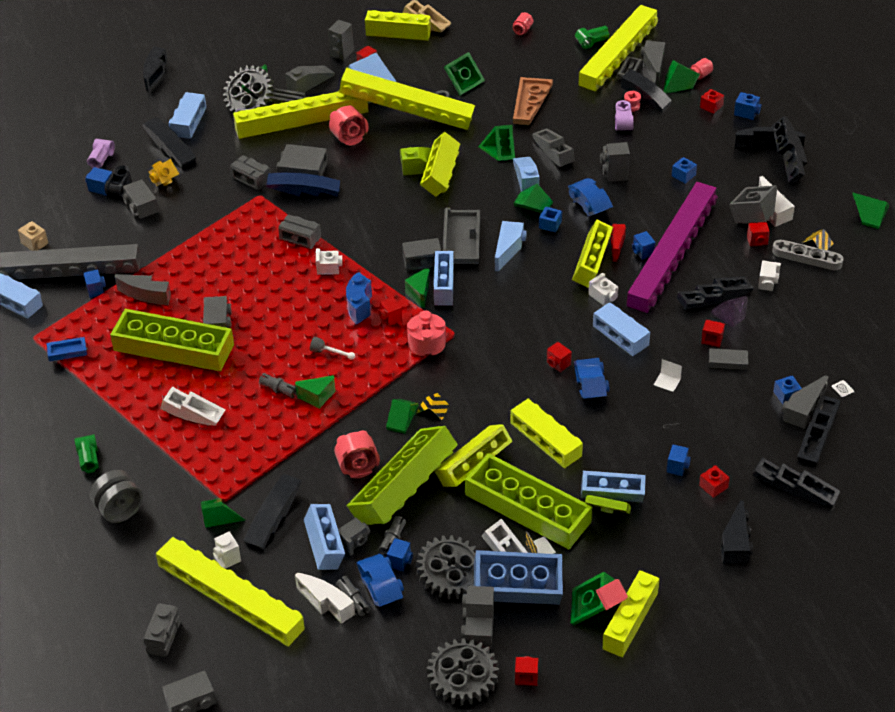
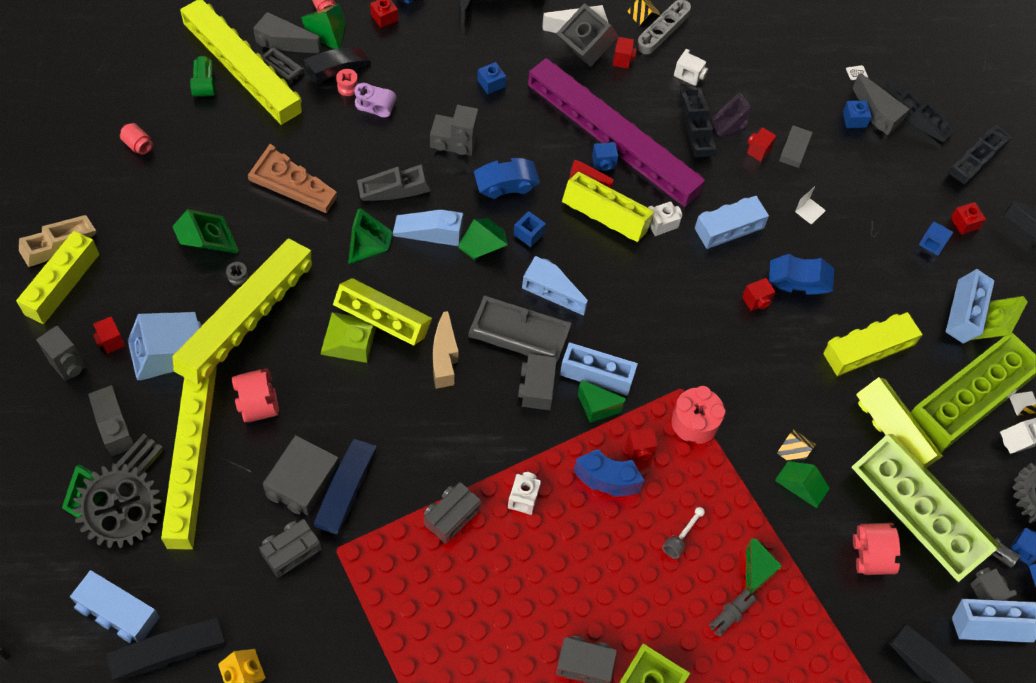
camera: 80 degrees left, 15 degrees up
none -> tan slope [433,311,458,389]

